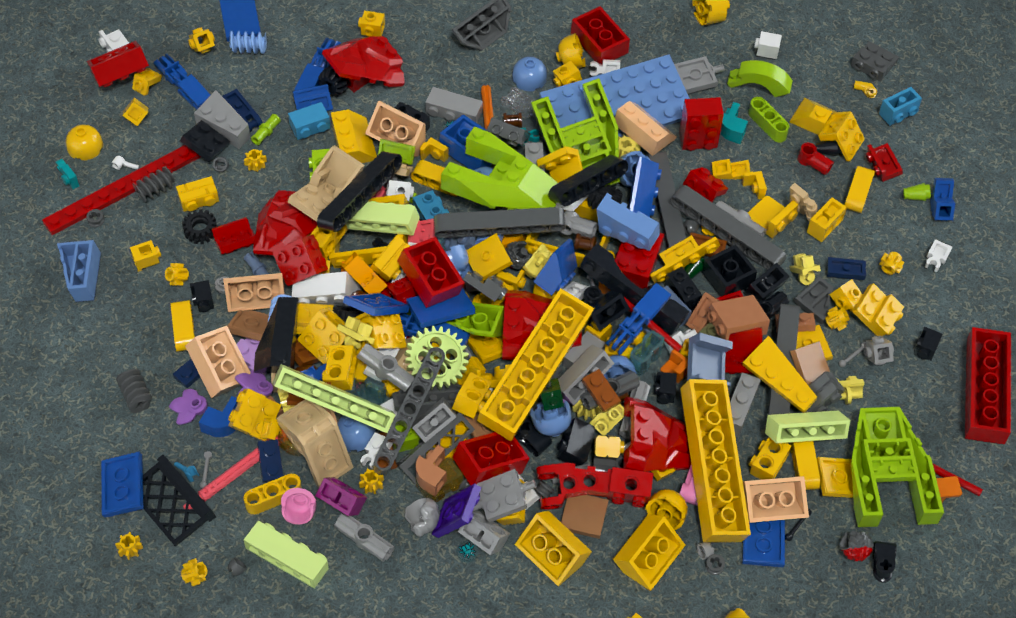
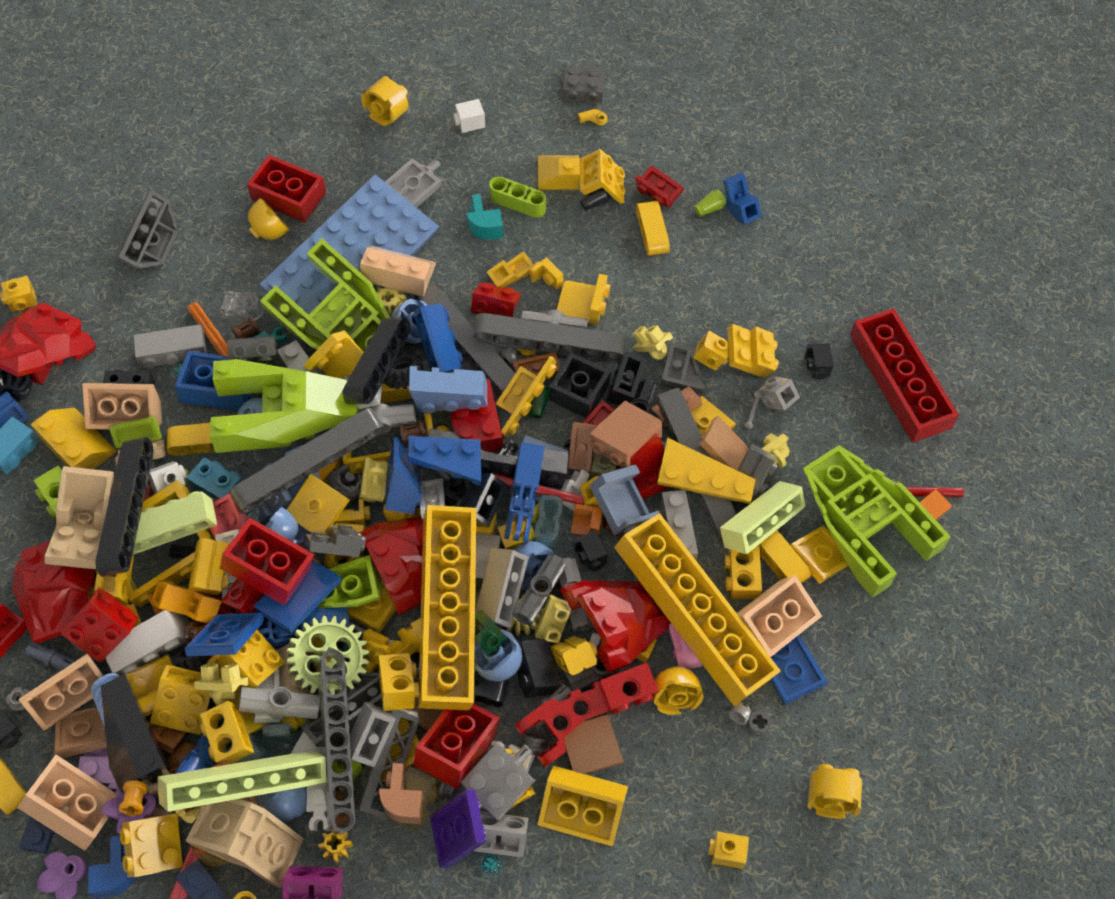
camera: 30 degrees left, 5 degrees up
yellow plate [260,418,280,440] -> none
light grey hair [404,498,440,537] -> none
yellow bracket [420,137,449,162] -> none
medium blue cylinder [512,57,547,91] -> none
yellow brick [553,60,582,87] -> none
dark orange plate [582,369,621,413] -> none
white plate [590,59,620,76] -> none
yellow slope [613,514,685,591] -> none
black brick [664,267,702,310] -> none
red brick [679,97,724,151] -> none
lime arch [727,60,793,97] -> none
black hinge [785,508,812,541] -> none
tan plate [790,183,817,222] -> none
red piece [797,142,834,175] -> none
yellow brick [807,197,847,242] -> none
yellow gear [825,306,850,331] -> none
dark blue plate [827,257,866,280] -> none
dark grey piece [839,531,874,561] -> none
black piece [873,541,897,583] -> none
dark azure brick [879,87,922,126] -> none
yellow gear [879,252,904,275] -> none
white plate [925,240,952,272] -> none
none -> light orange bush [119,781,148,816]
none -> blue wing [408,436,481,486]

